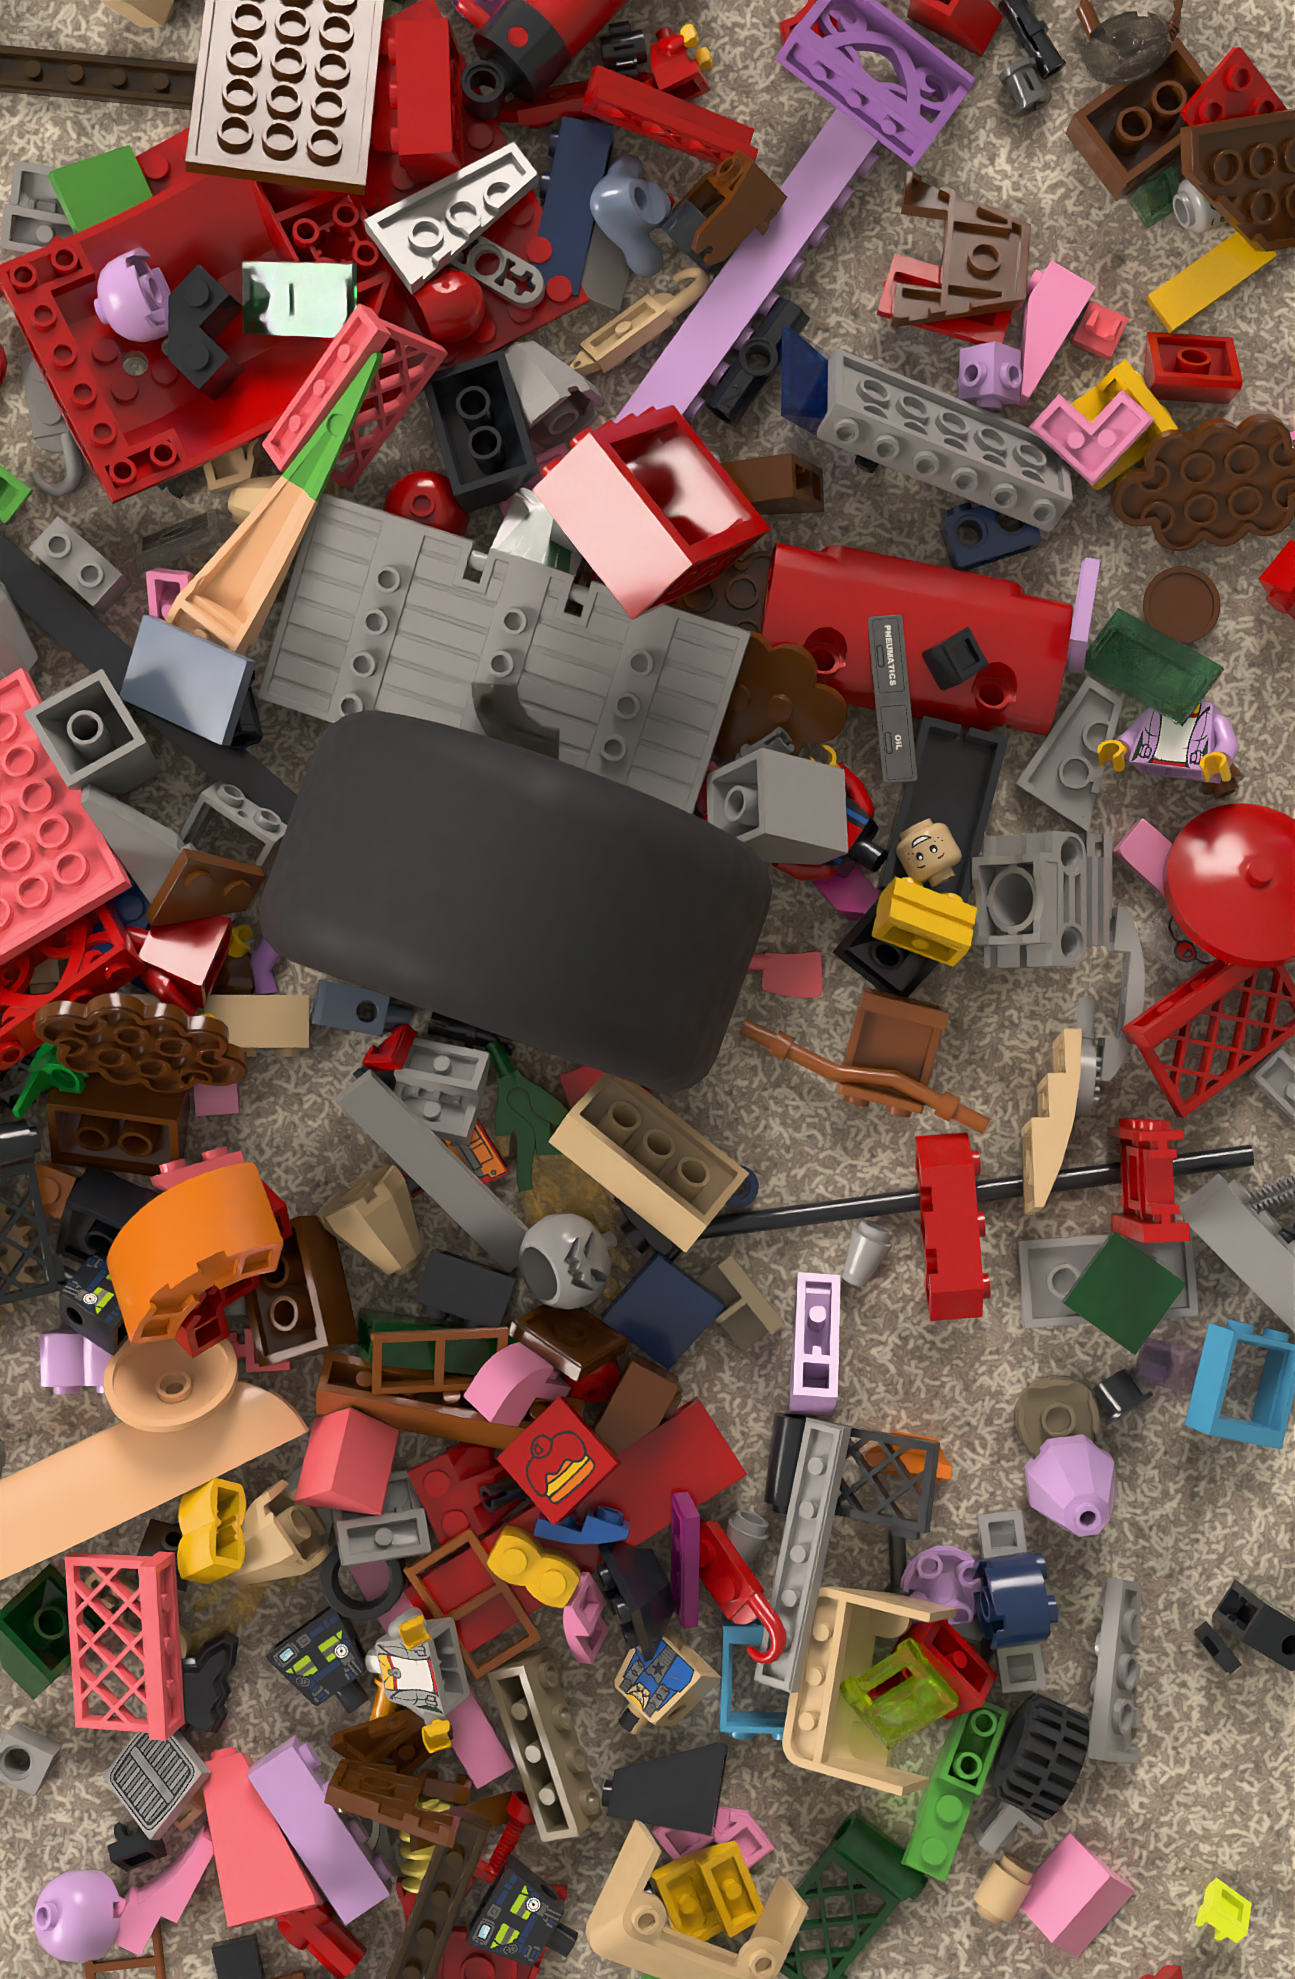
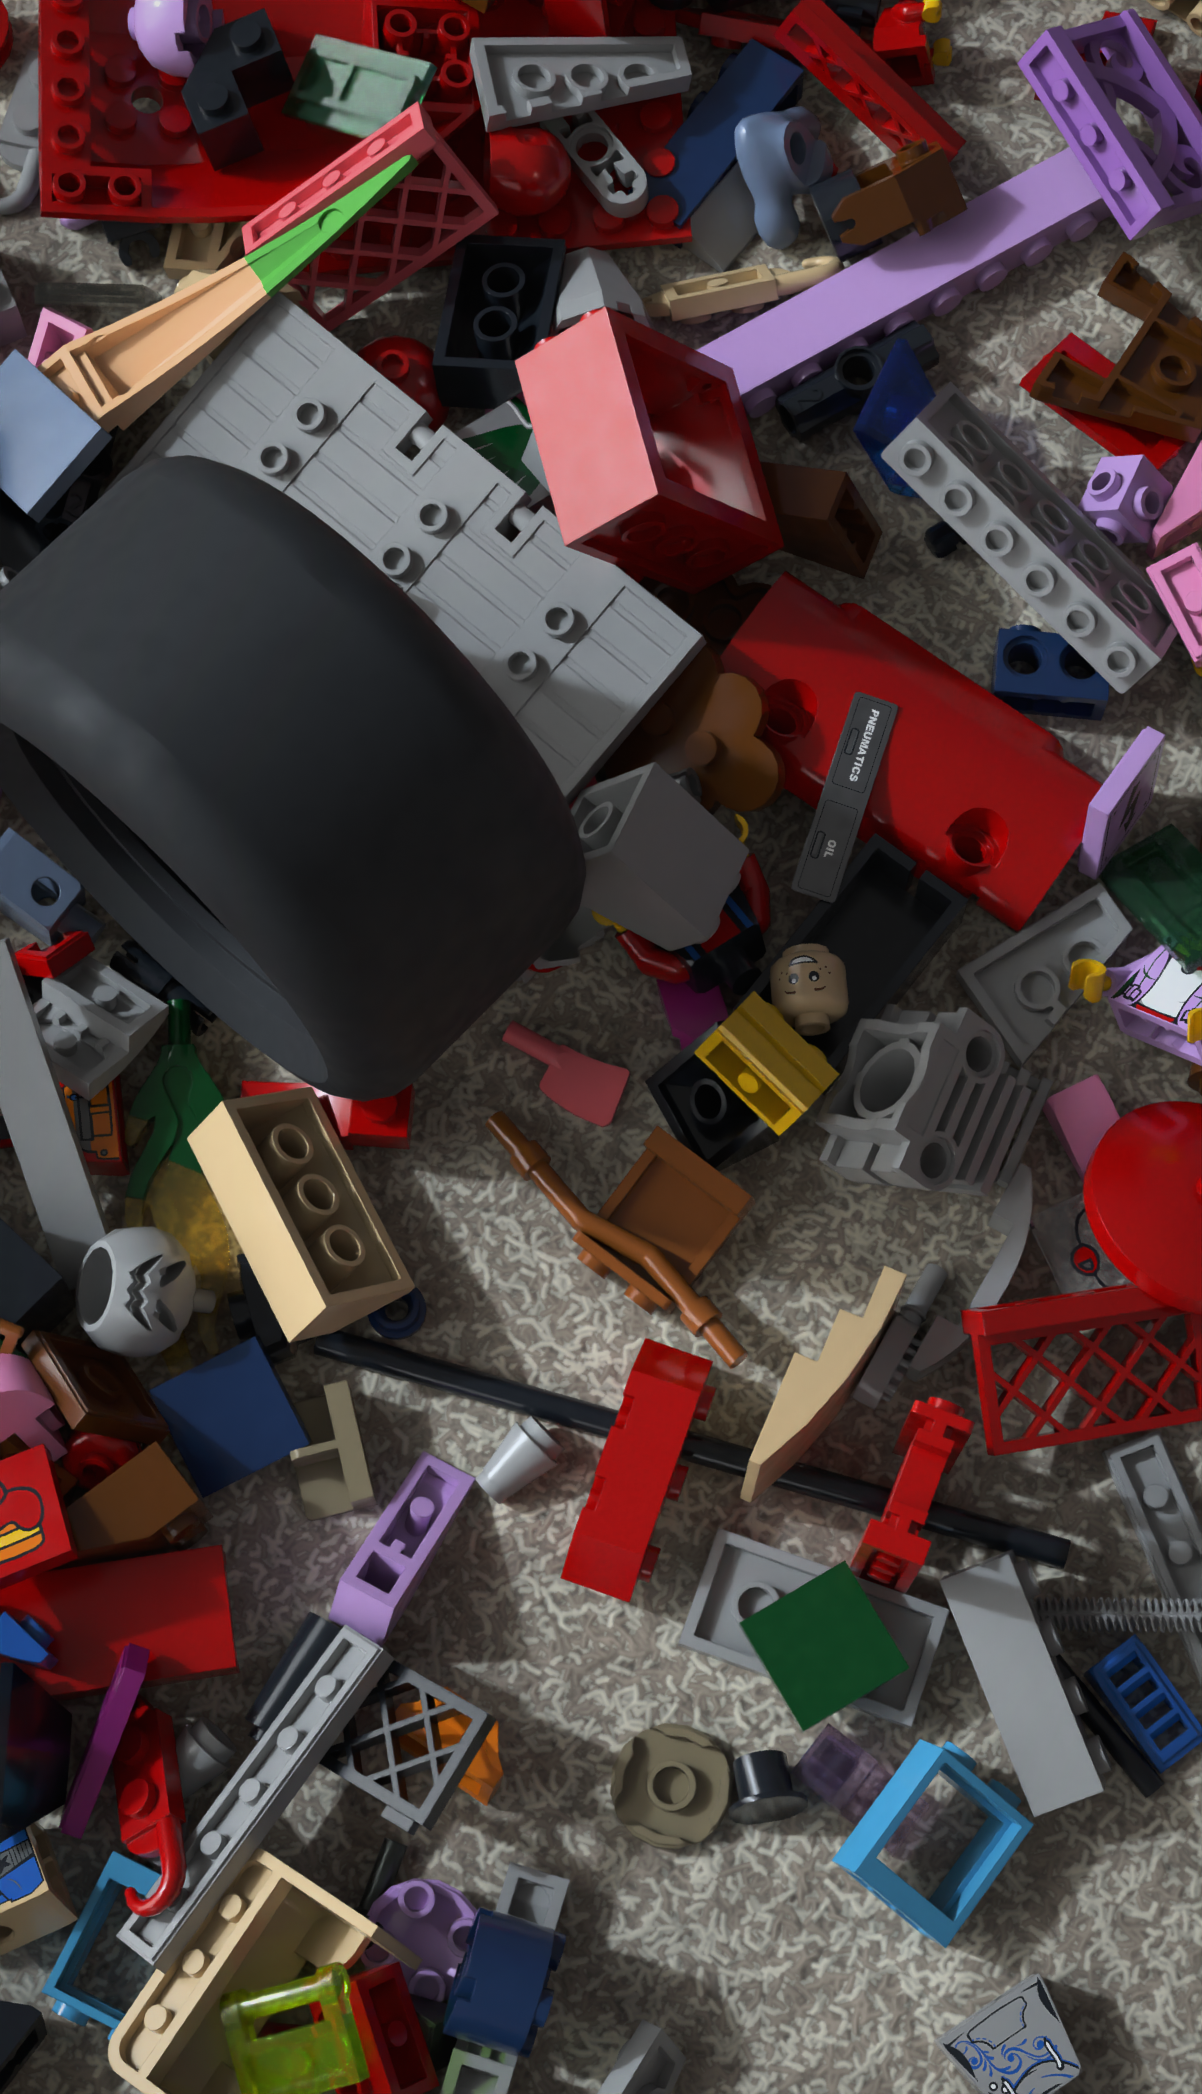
camera: 25 degrees right, 15 degrees down
black slope [922,626,989,690] -> none
lavender cone [1024,1434,1117,1537] -> none

